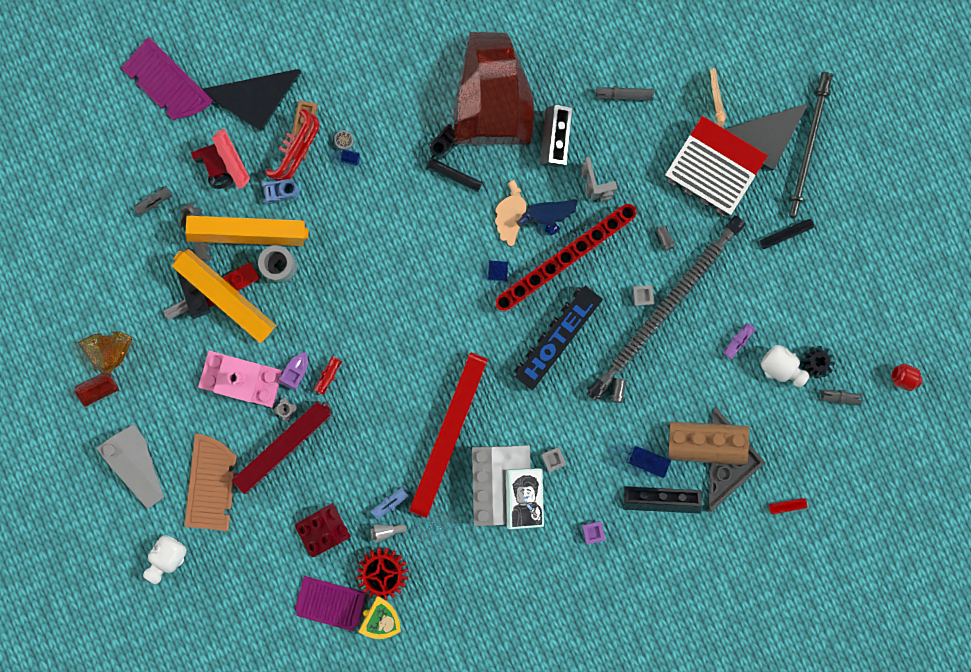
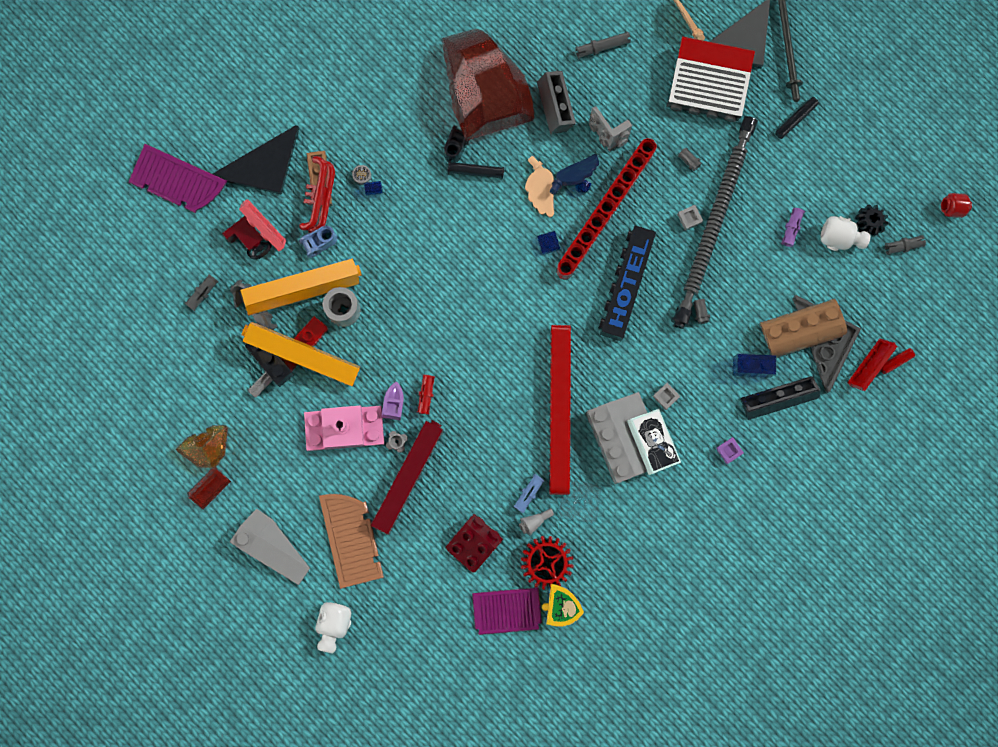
camera: 25 degrees left, 5 degrees down
none -> red plate [847,338,898,391]

